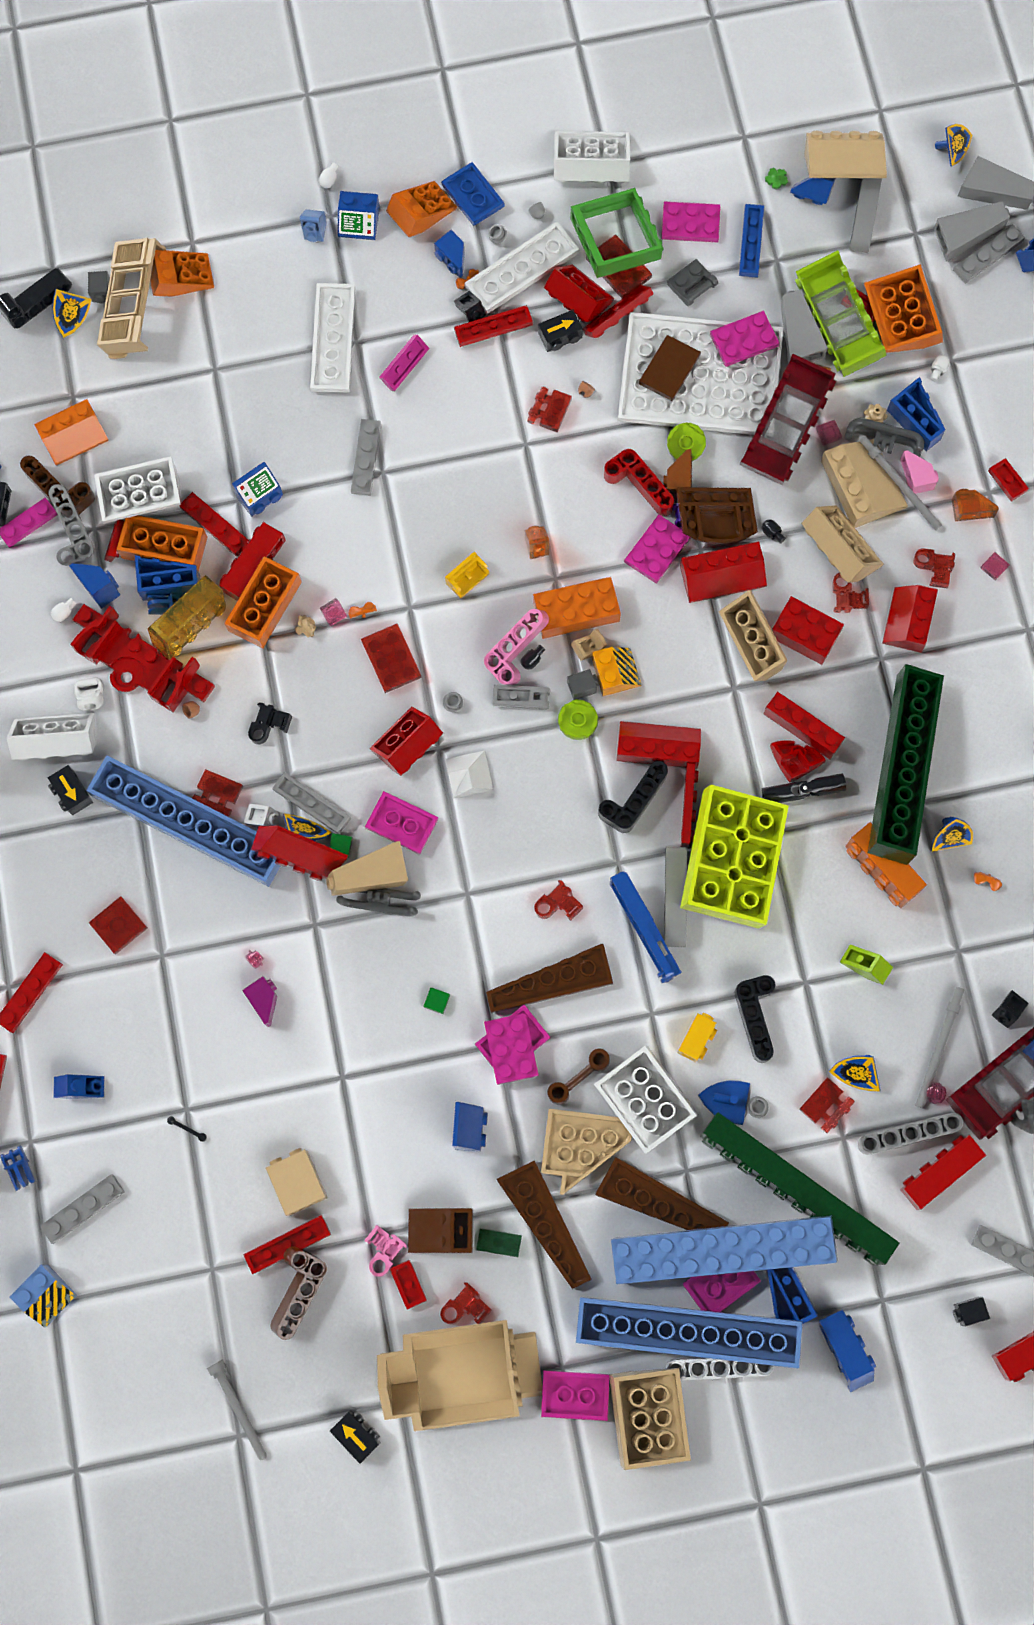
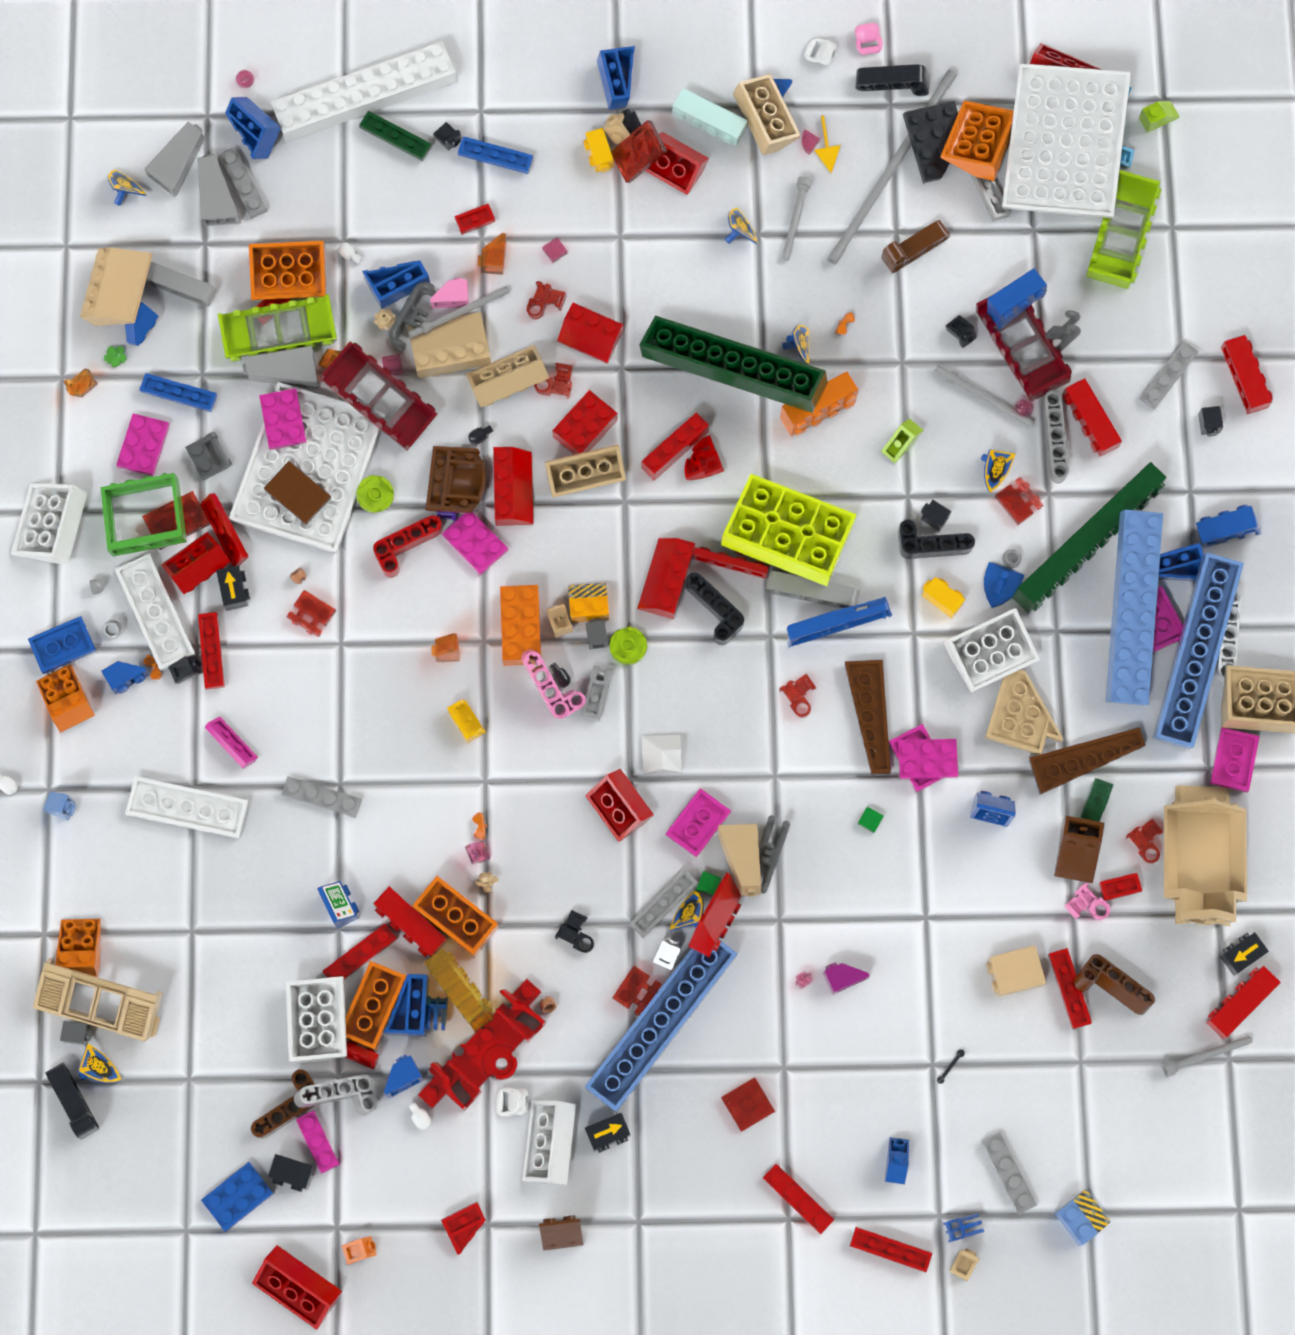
camera: 85 degrees left, 0 degrees up
orange slope [34,399,109,466] -> none
slope [338,191,380,240] -> none
clear red plate [361,623,422,693] -> none
light grey plate [443,692,463,712] -> none
reddish brown piece [547,1048,610,1105] -> none
reddish brown wing [595,1157,729,1230] -> none
dark orange slope [663,449,692,493] -> none
black piece [761,773,846,803] -> none
none -> clear orange bracket [63,368,98,397]
none -> black brick [921,499,952,532]
none -> red brick [1206,966,1281,1039]

